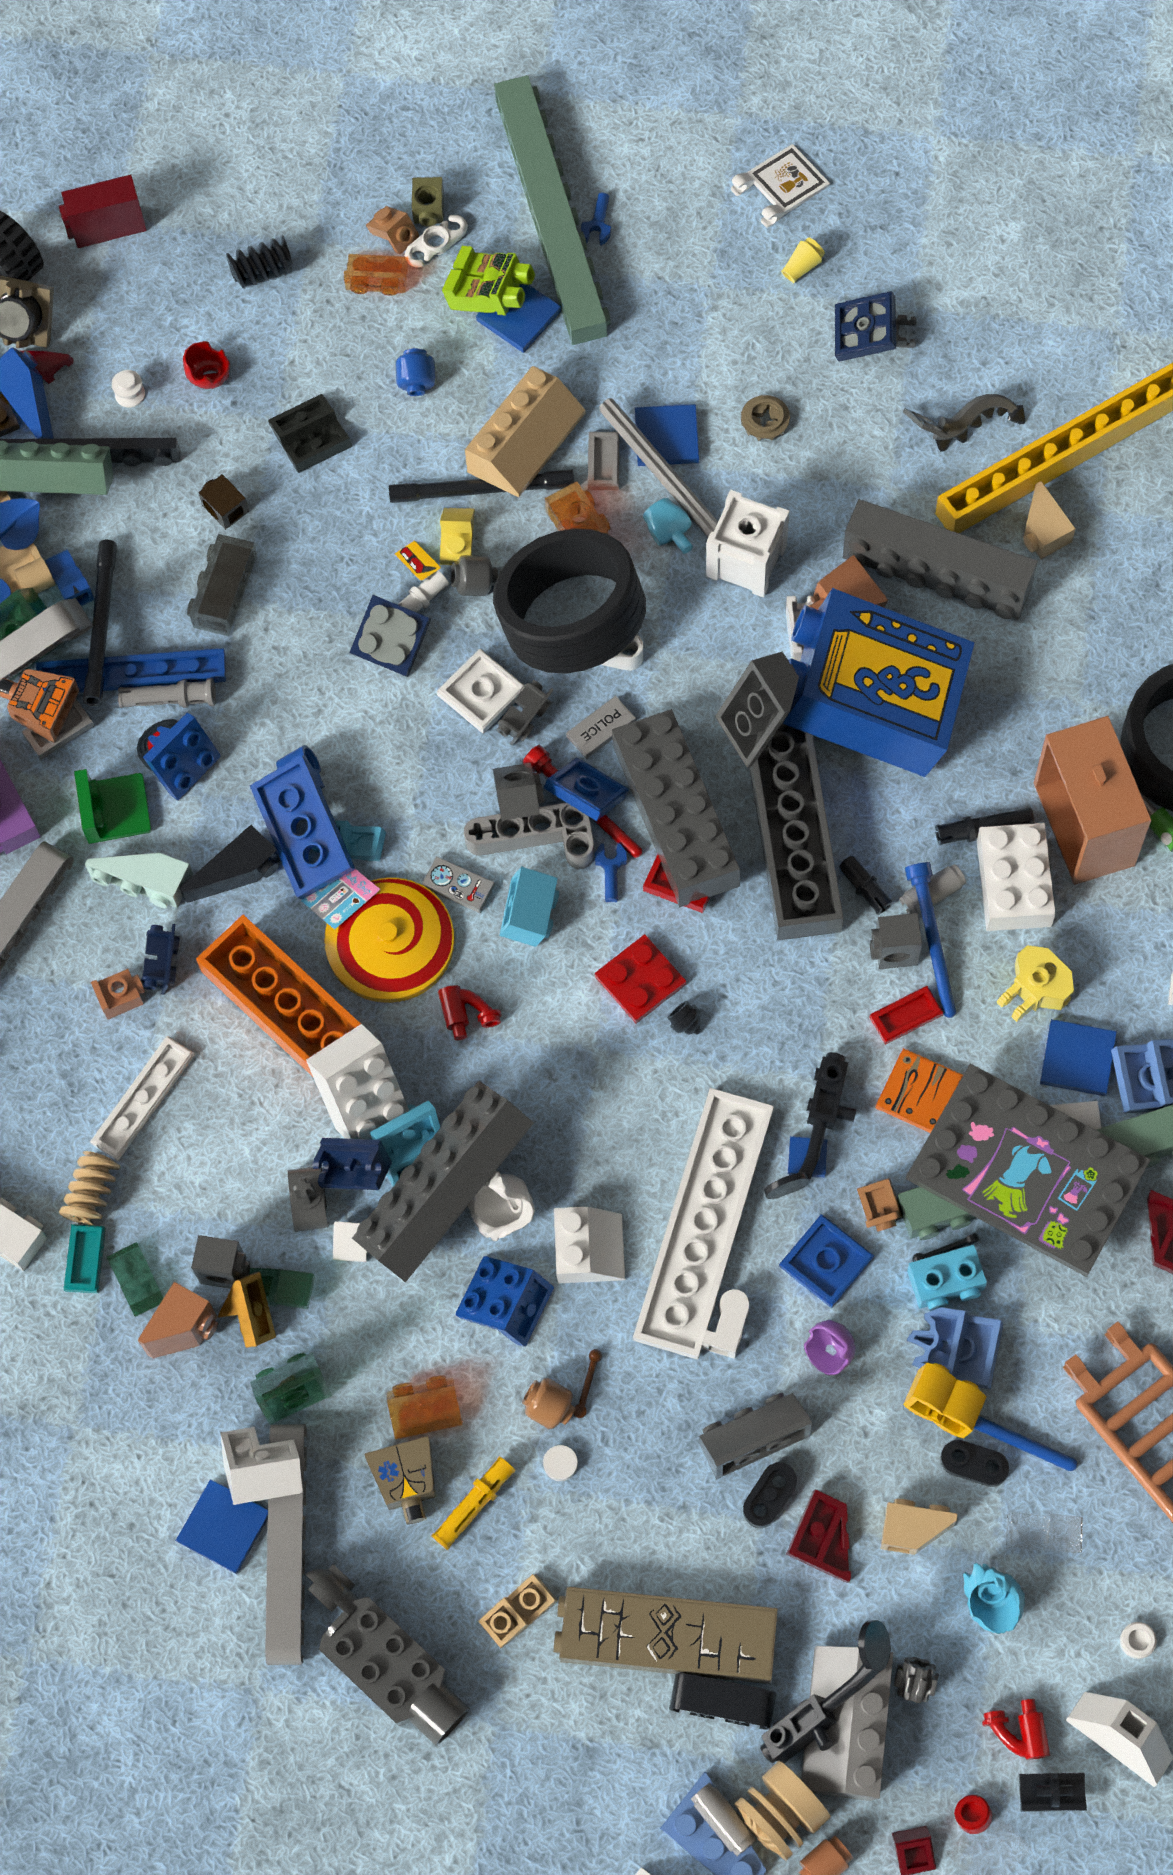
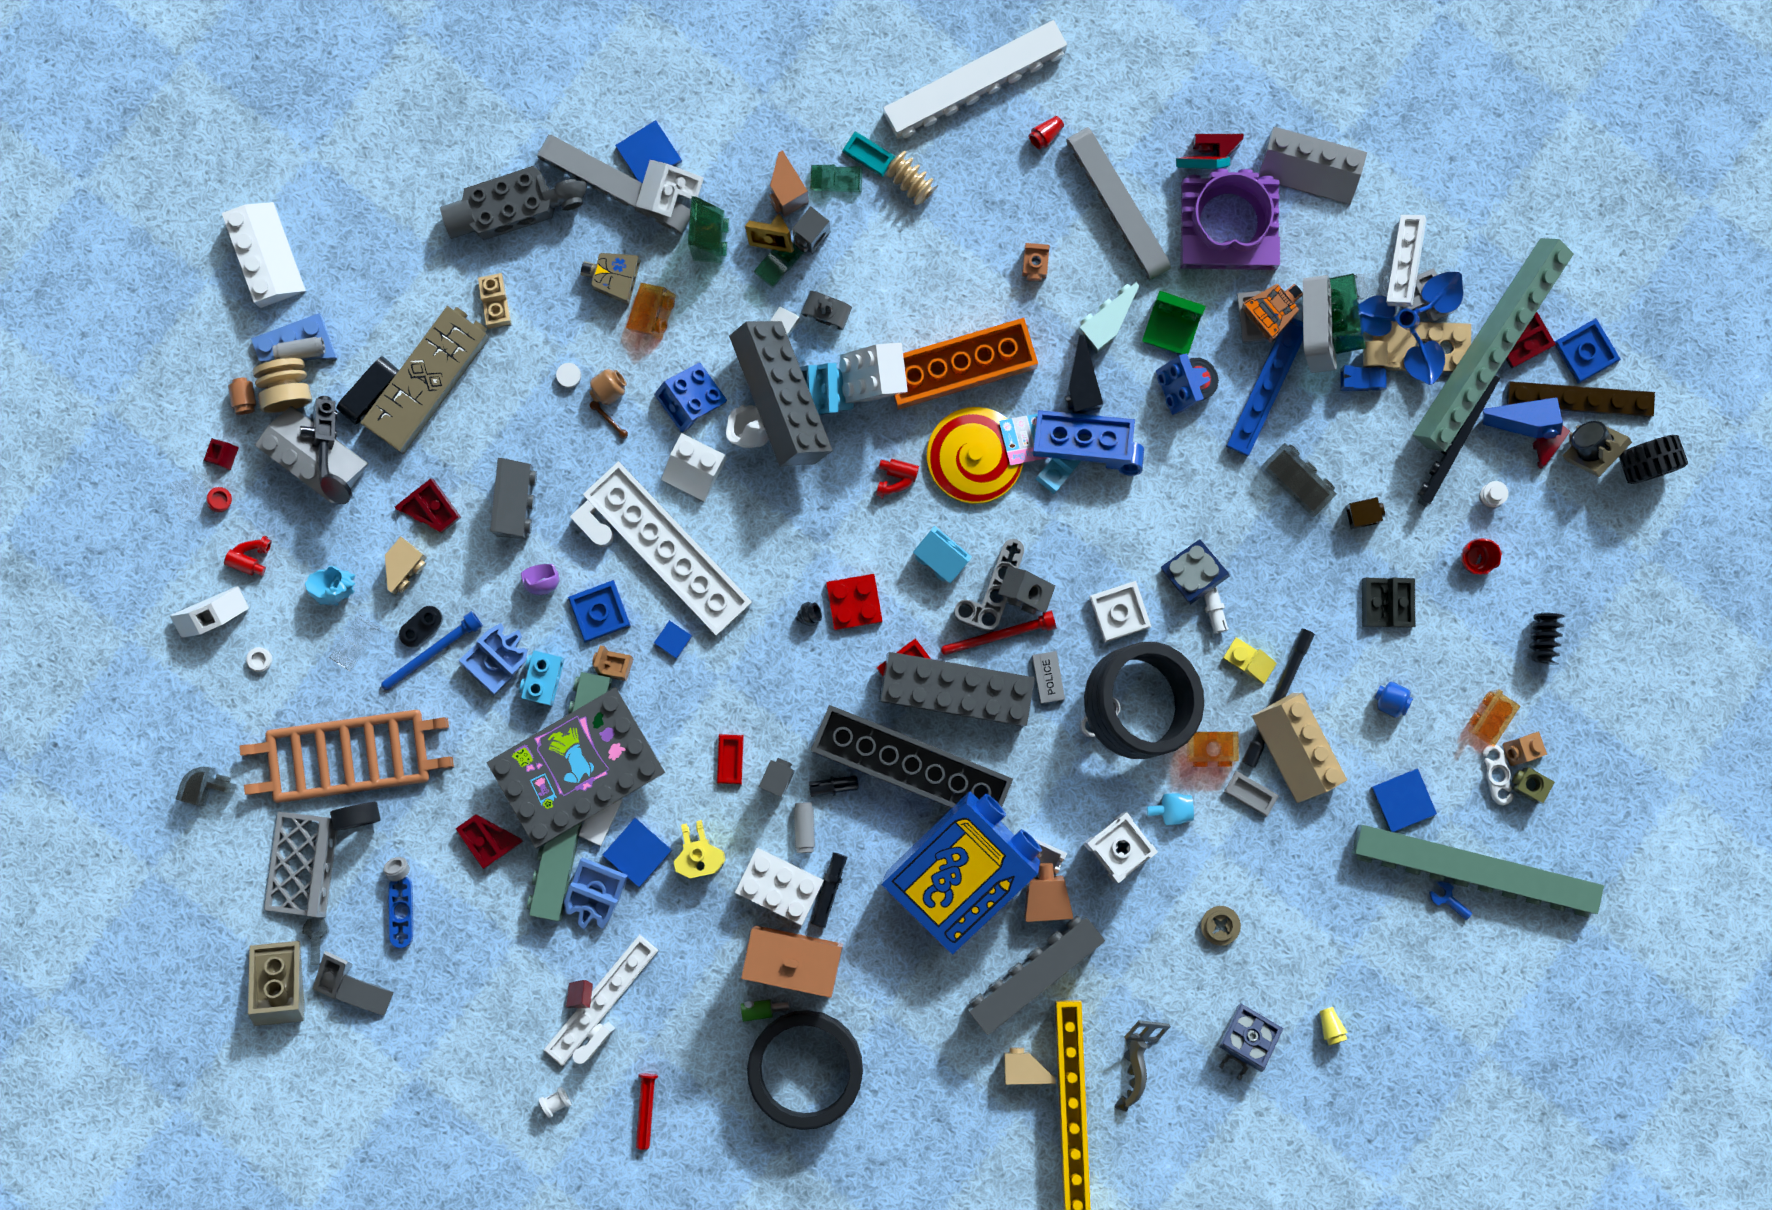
camera: 115 degrees right, 15 degrees up
dark red brick [59,174,147,248] -> none
black piece [83,539,117,706] -> none
white tile [90,1036,195,1161] -> none
light grey pin [118,678,216,708] -> none
dark blue hinge [141,924,180,995] -> none
dark blue hinge [313,1138,392,1190] -> none
sticker [395,541,441,581] -> none
light grey tile [422,856,494,913] -> none
yellow pin [431,1456,516,1550] -> none
lime hips [442,245,535,316] -> none
dark grey head [451,555,498,596] -> none
dark grey hinge [497,680,553,745] -> none
blue tile [543,757,629,821] -> none
blue bar [595,843,627,902] -> none
light grey axle [599,398,718,537] -> none
blue tile [635,404,699,466] -> none
dark grey slope [715,651,799,768] -> none
white flag [731,144,830,228] -> none
black plate [743,1462,797,1528] -> none
black piece [764,1052,857,1199] -> none
orange tile [875,1048,963,1133] -> none
dark grey gear [894,1657,939,1703] -> none
yellow brick [903,1363,987,1438] -> none
blue piece [905,862,956,1018] -> none
black hinge [912,1233,979,1262] -> none
black hips [1018,1773,1087,1812] -> none

